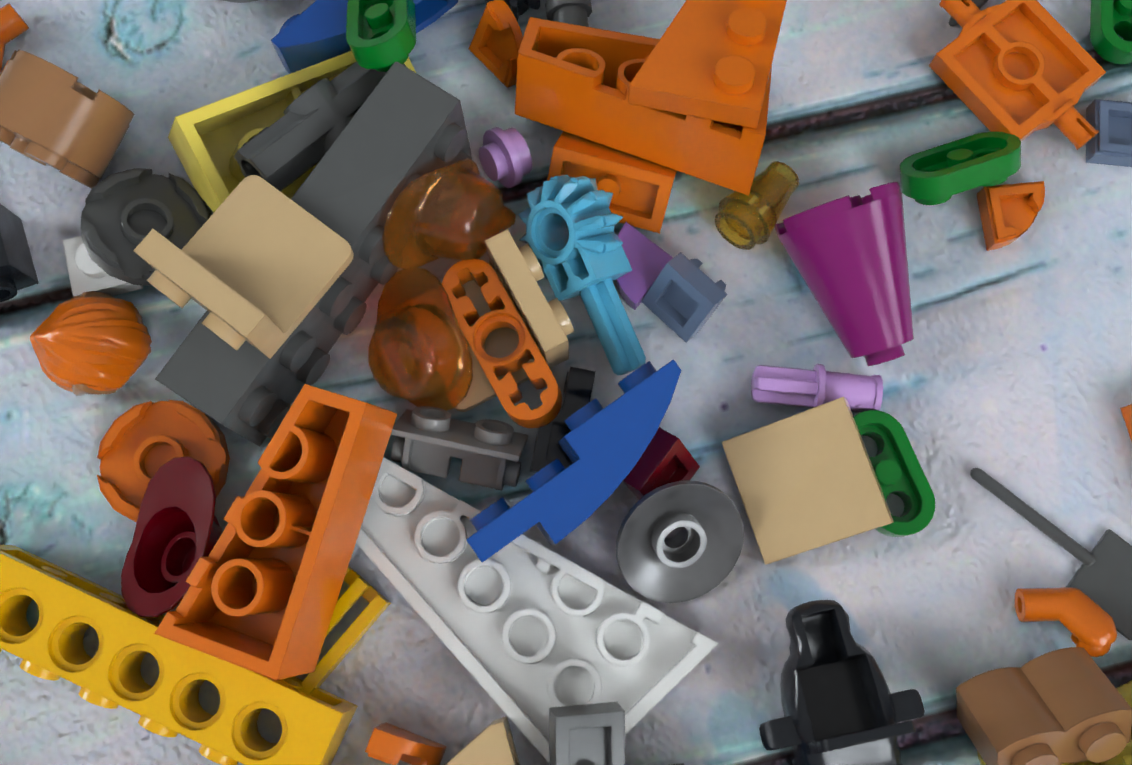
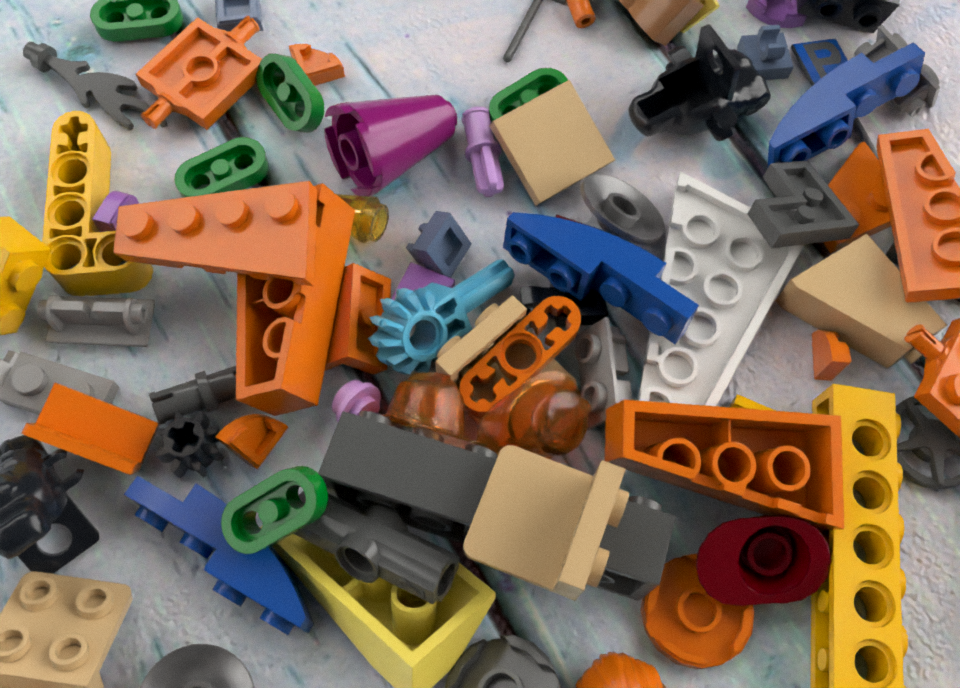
camera: 110 degrees left, 10 degrees down
none -> green plate [174,137,269,198]

